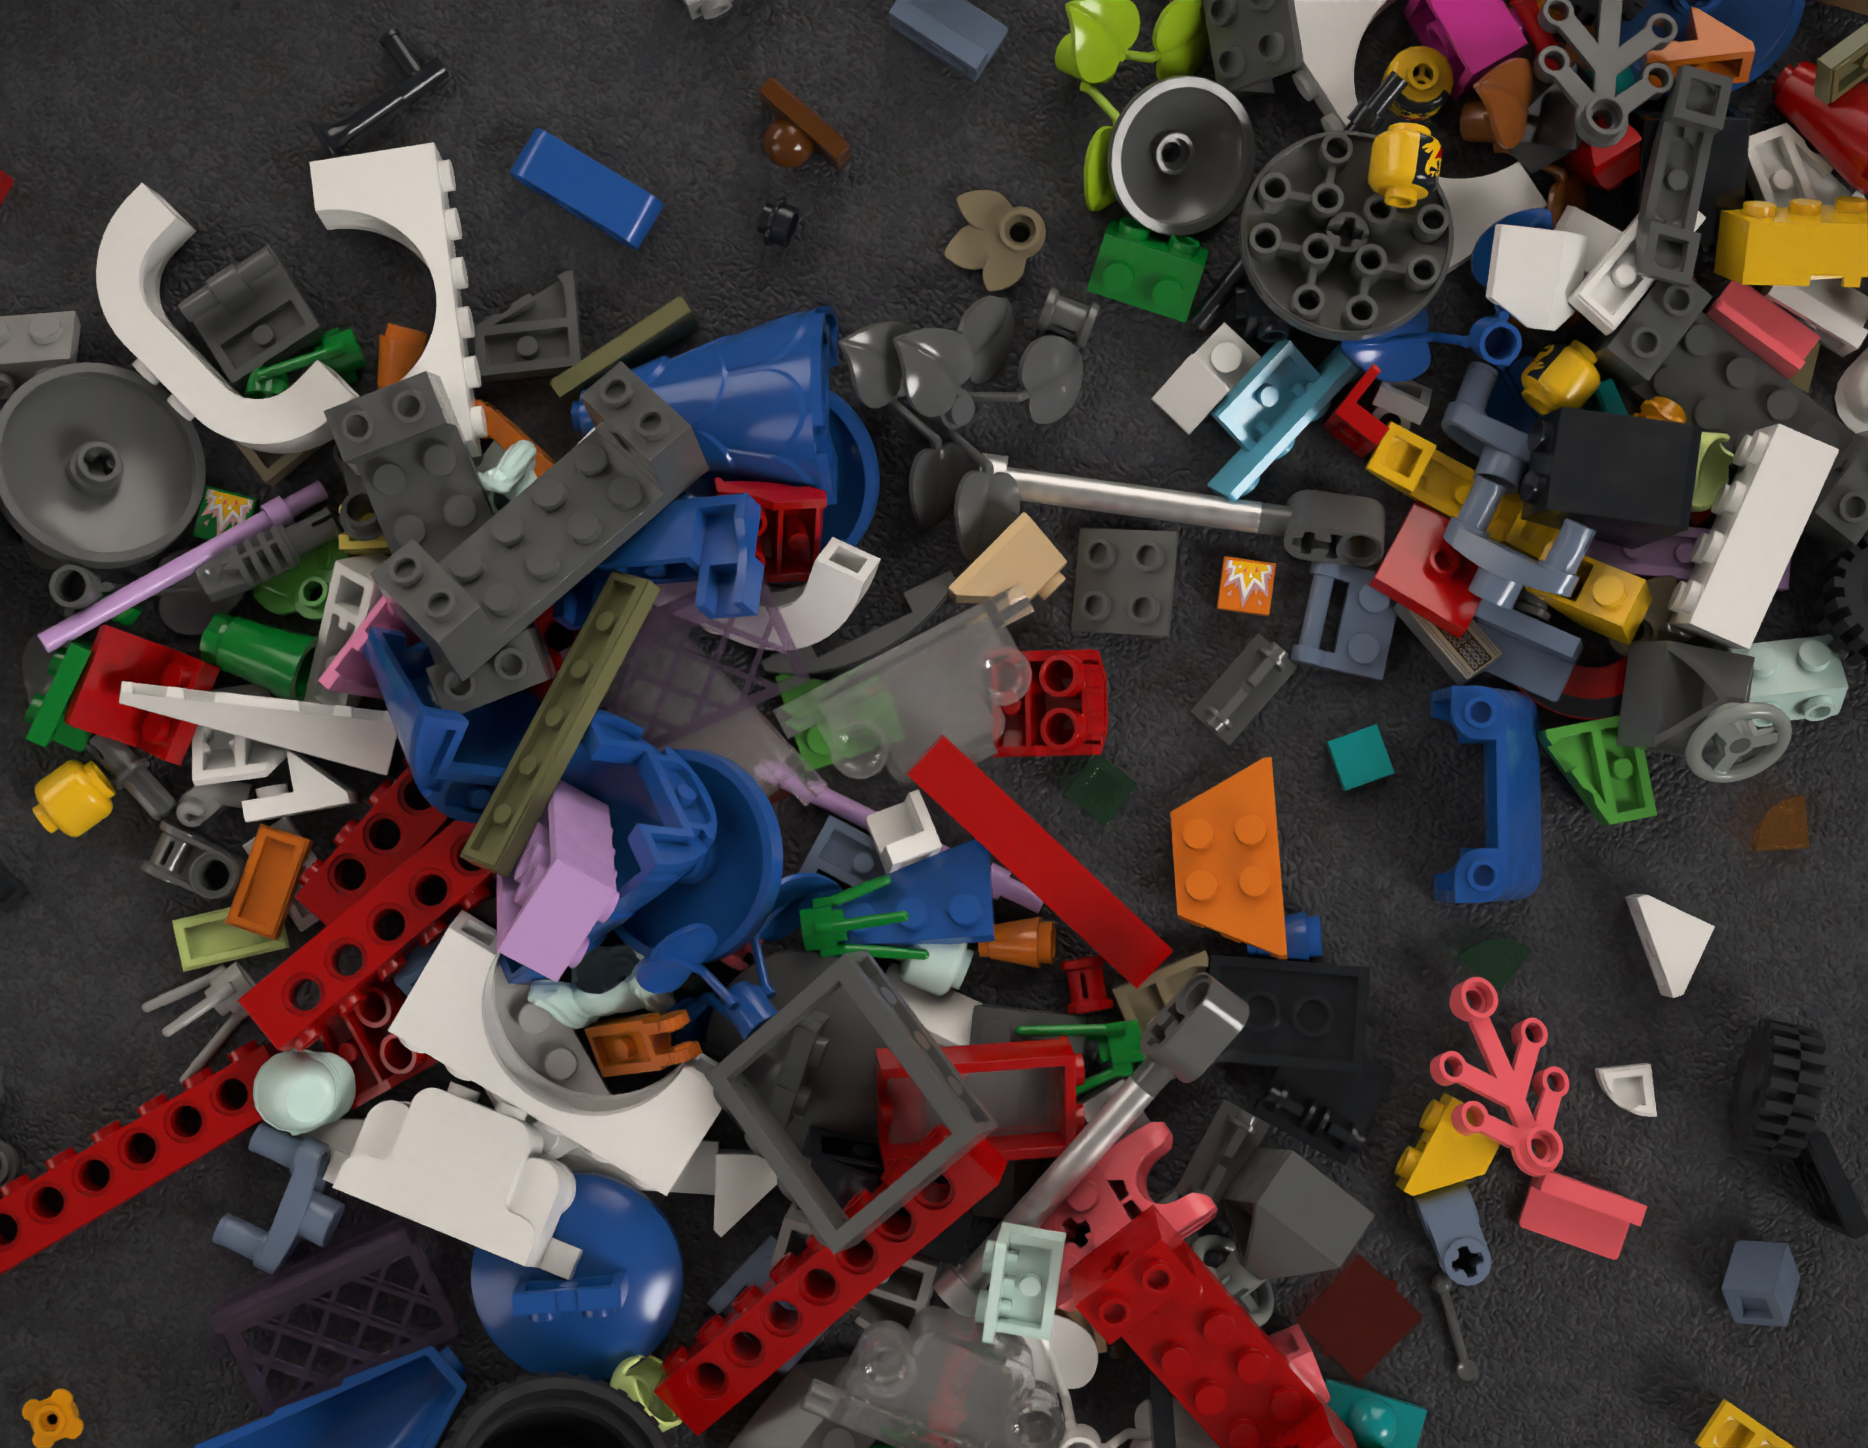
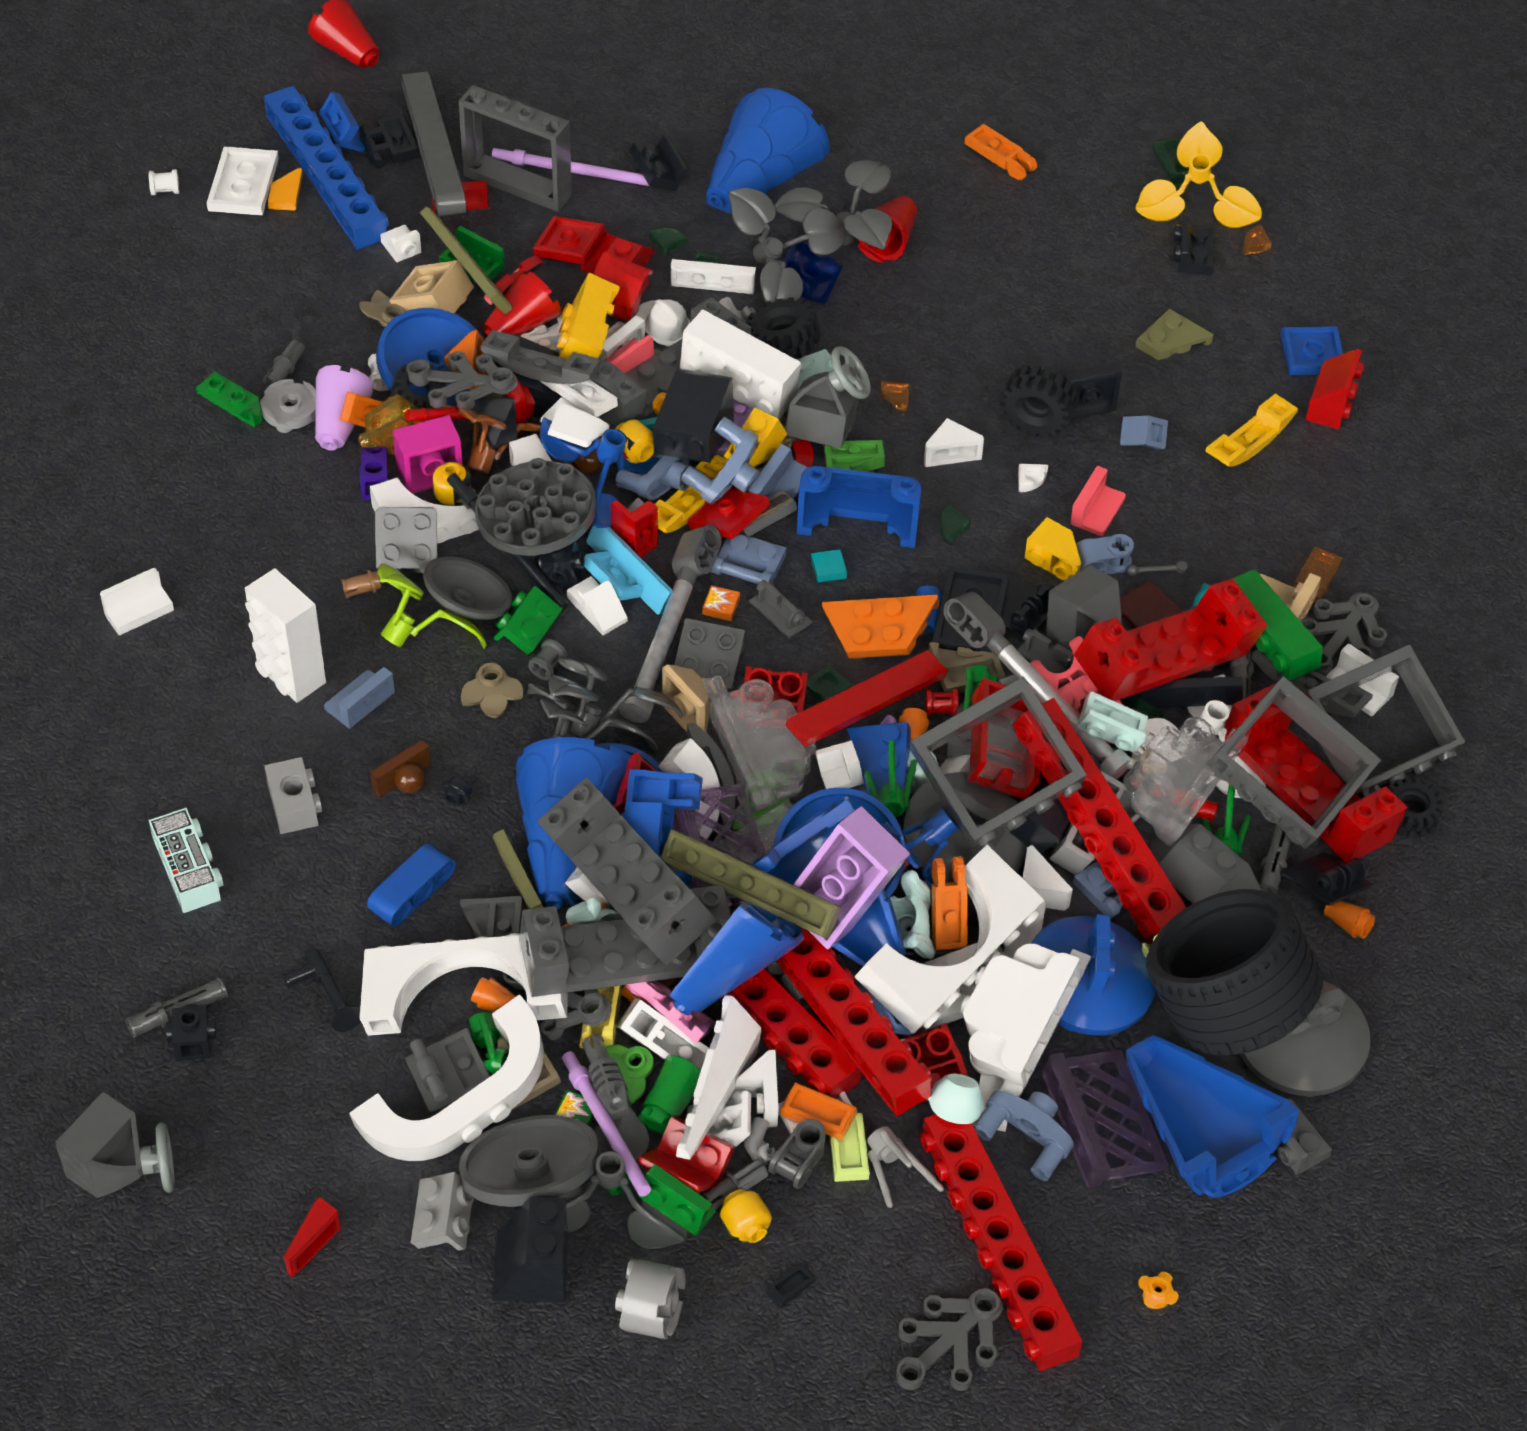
camera: 85 degrees left, 35 degrees down
yellow head [1368,123,1442,208] -> none
coral plant [1430,977,1570,1177] -> none

